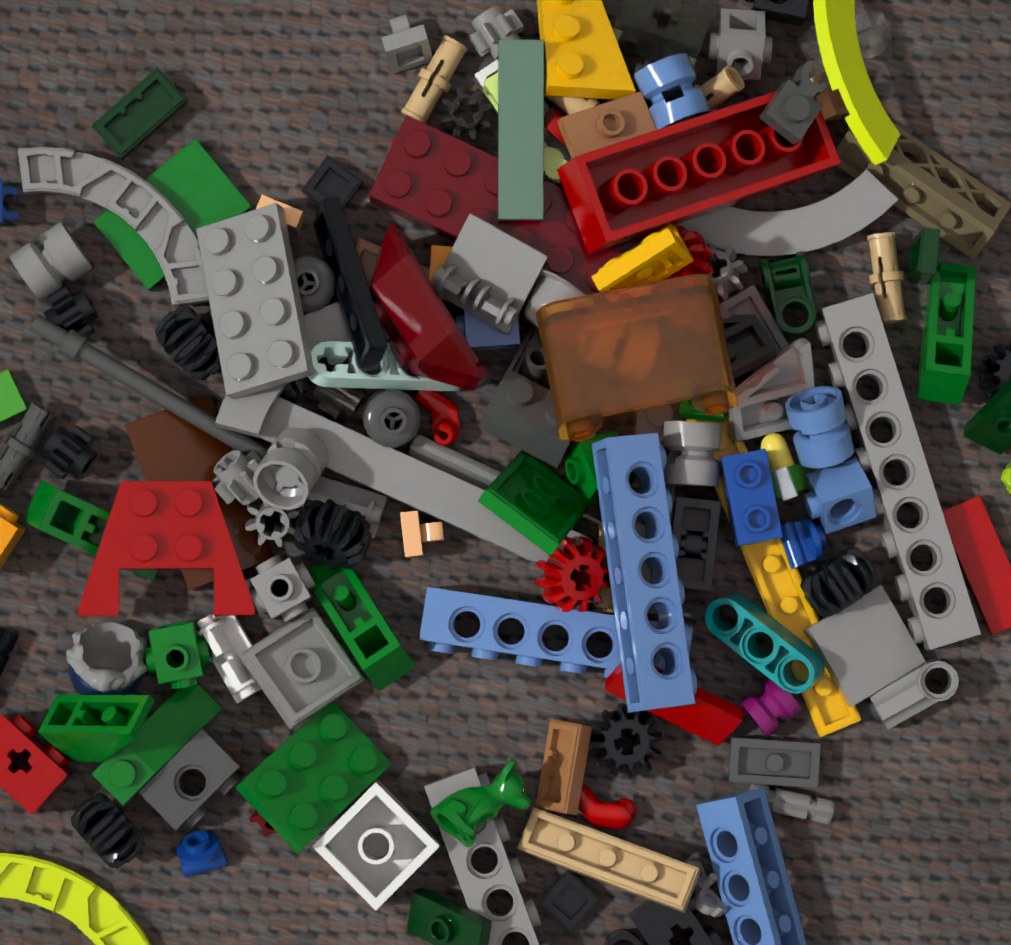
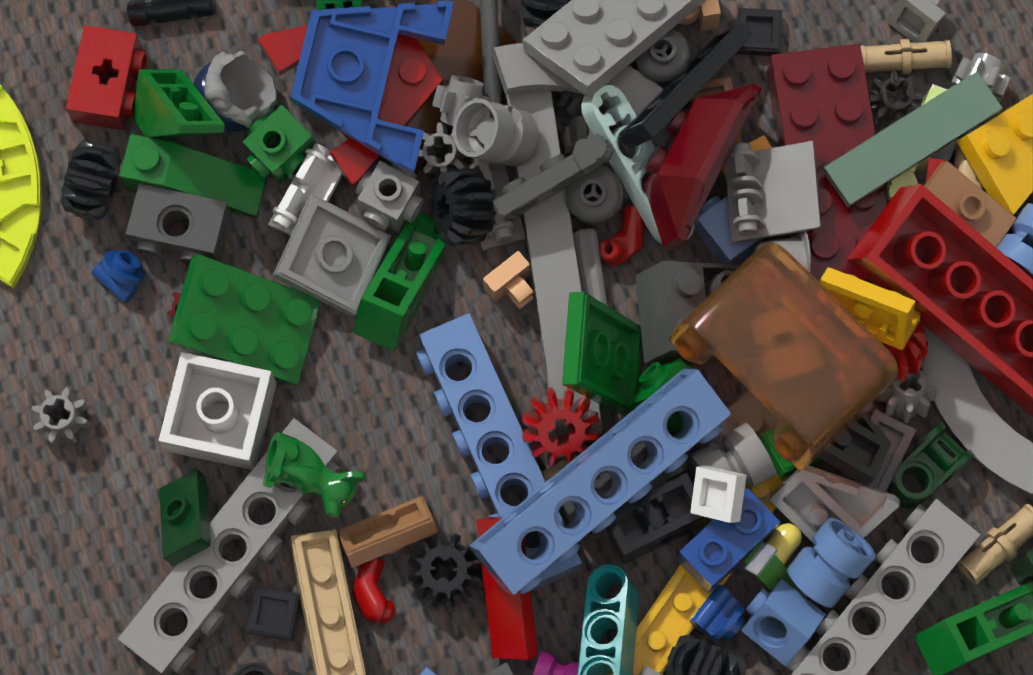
camera: 55 degrees right, 10 degrees down
none -> blue wing [290,0,454,174]
none -> dark grey hinge [492,133,614,220]
none -> white plate [690,466,747,523]

